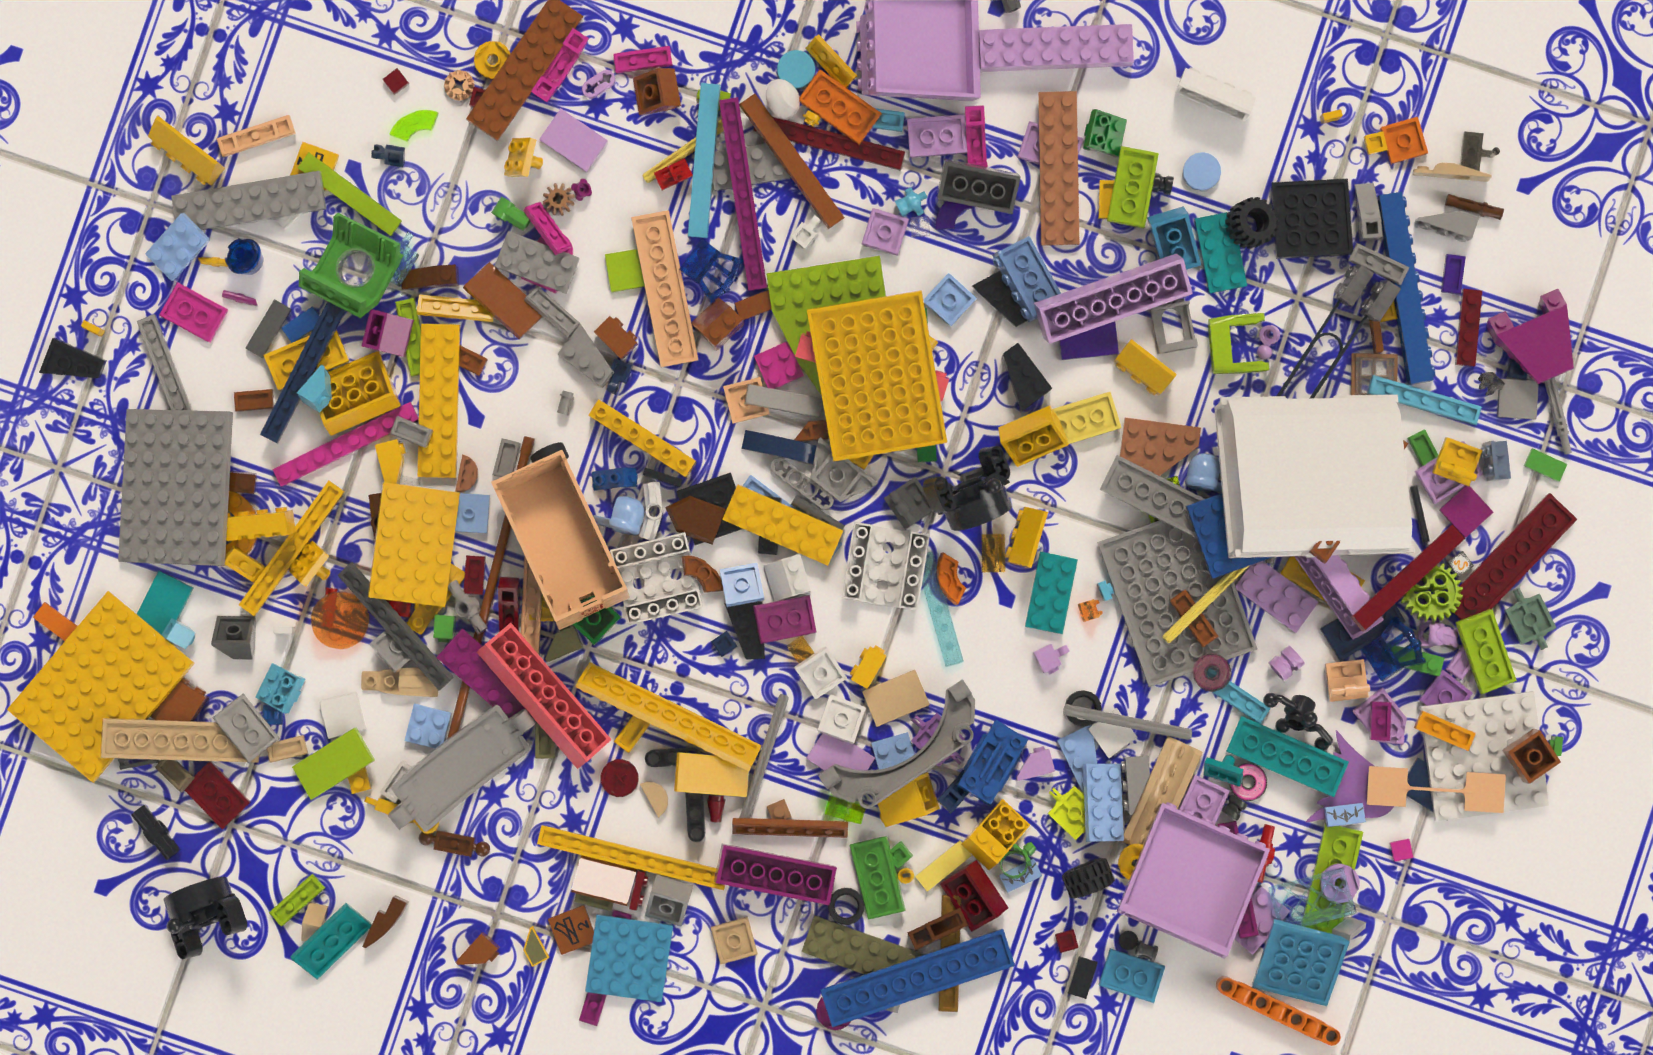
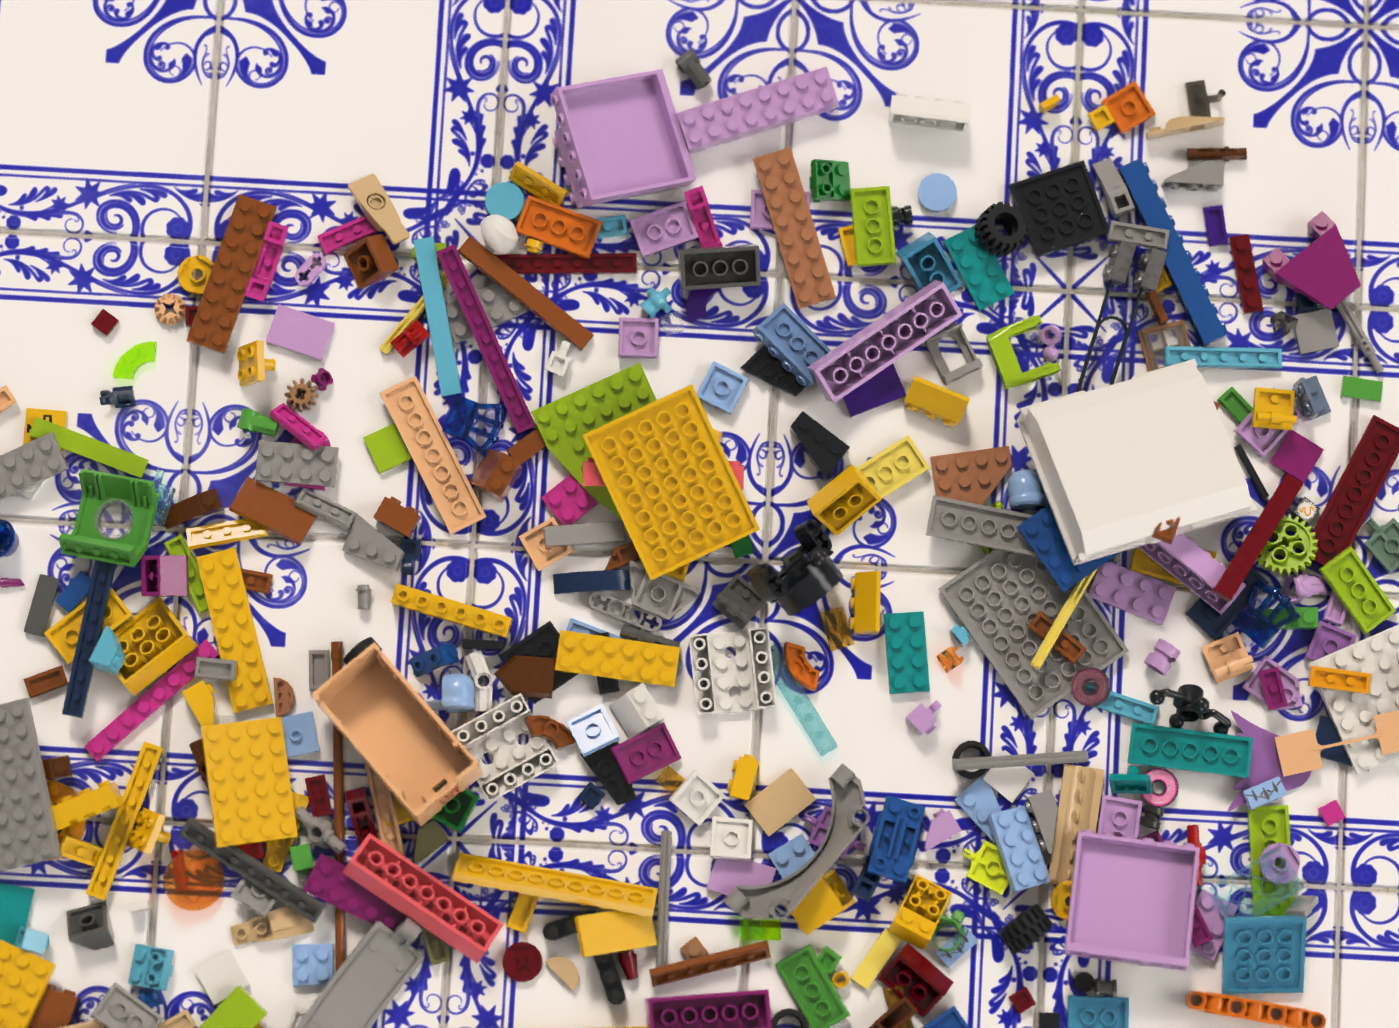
camera: 20 degrees left, 5 degrees down
none -> tan piece [348,173,410,245]

